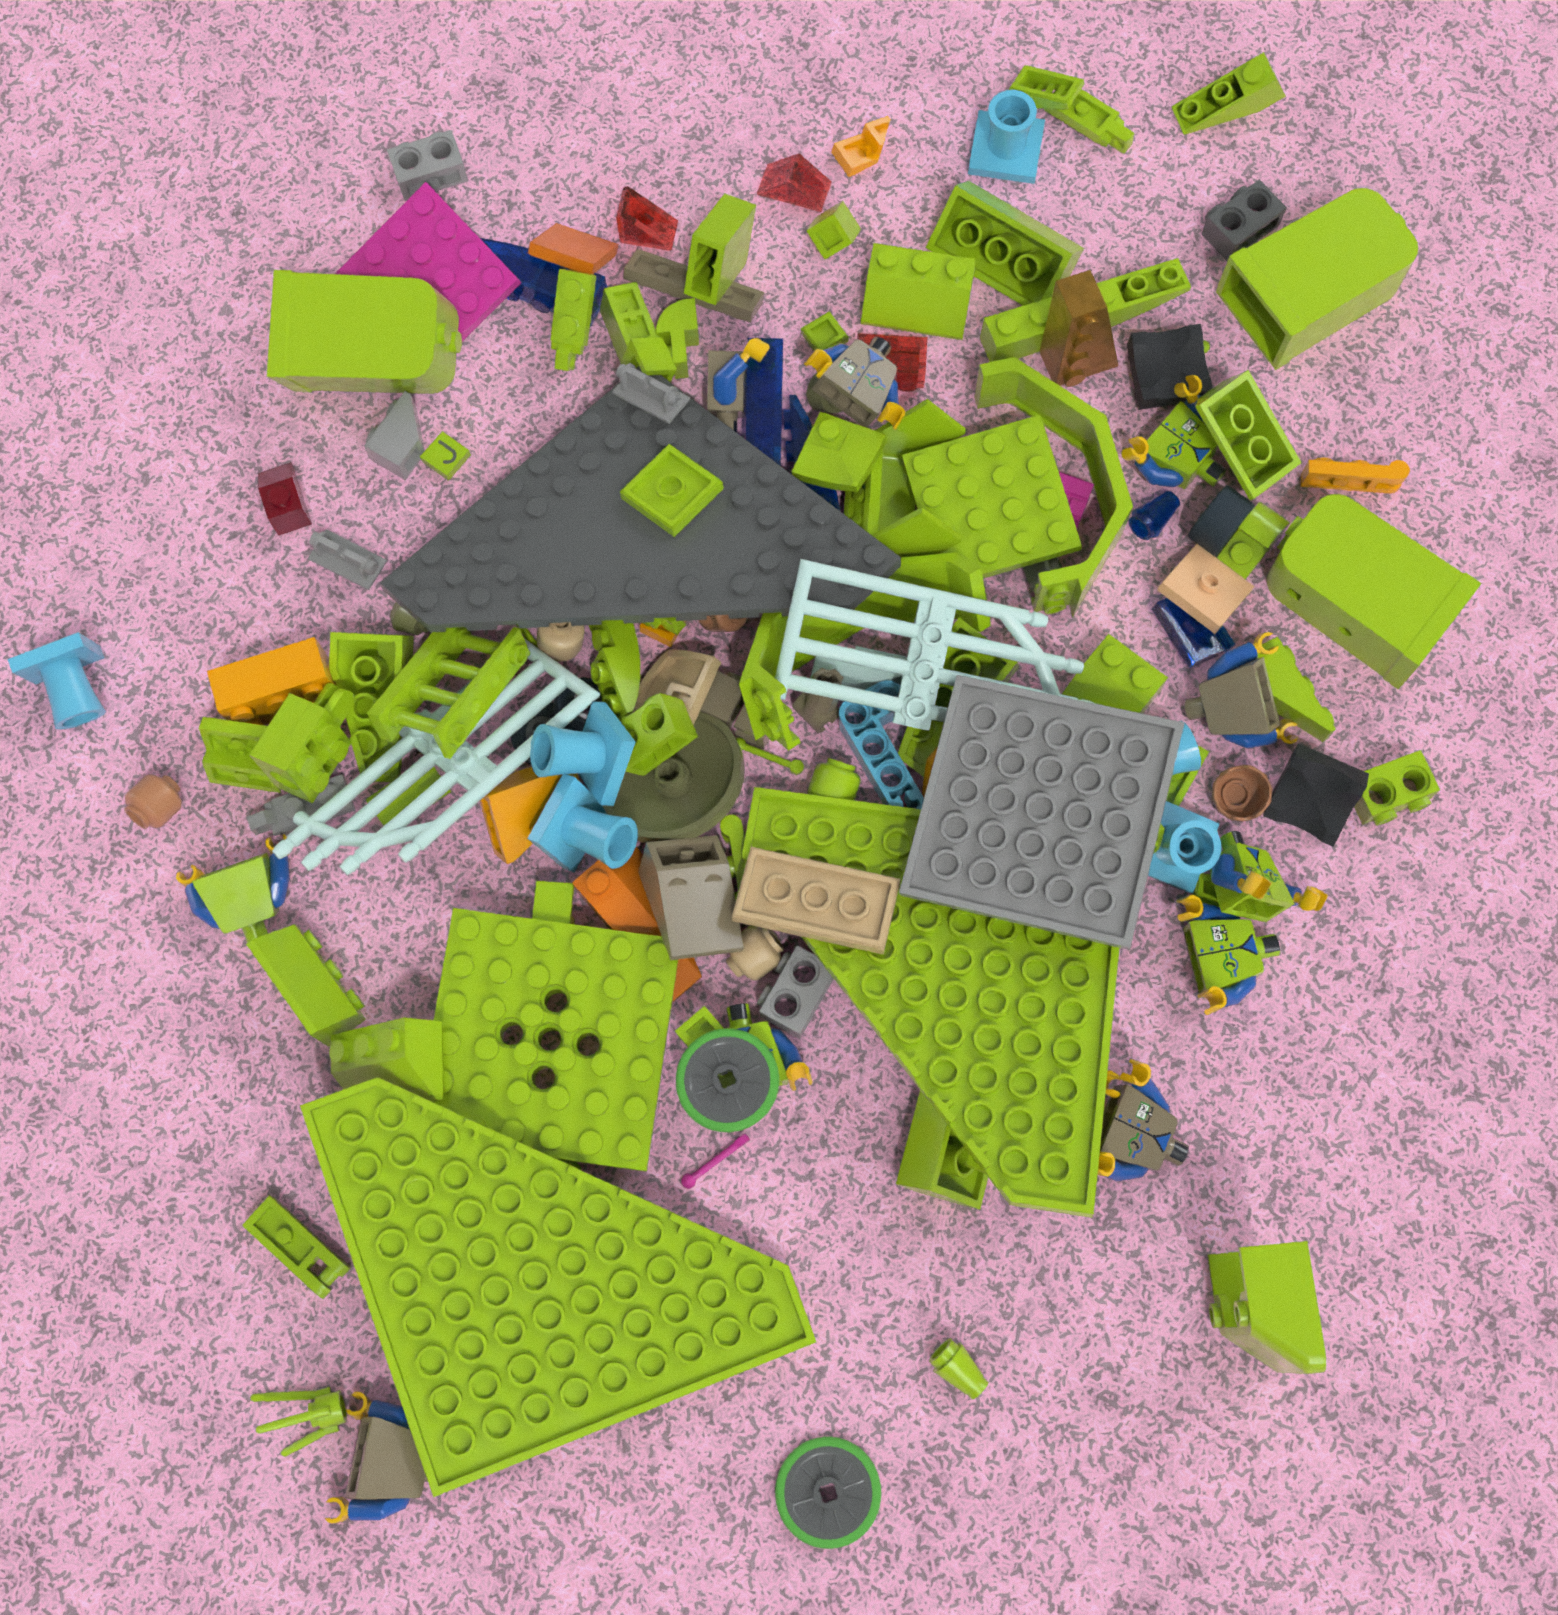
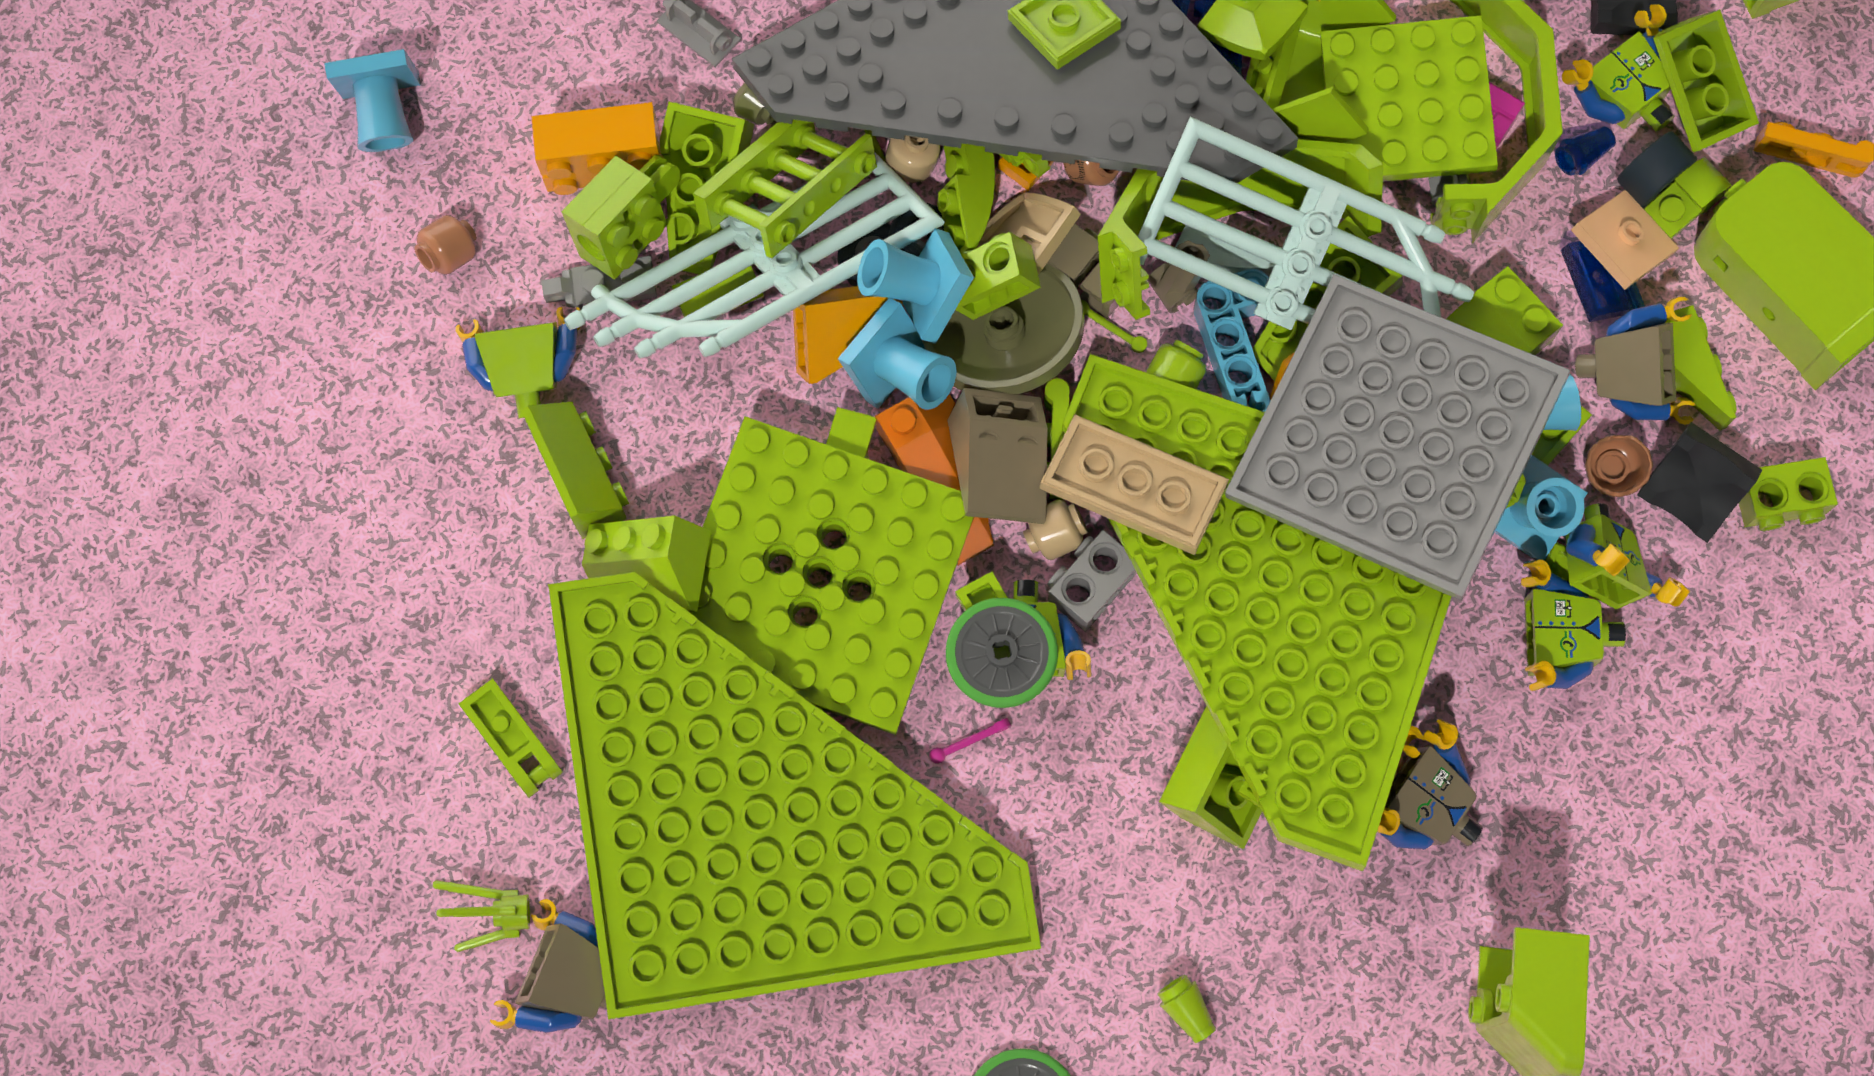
camera: 10 degrees right, 0 degrees up
lime slope [198,716,281,793] -> none

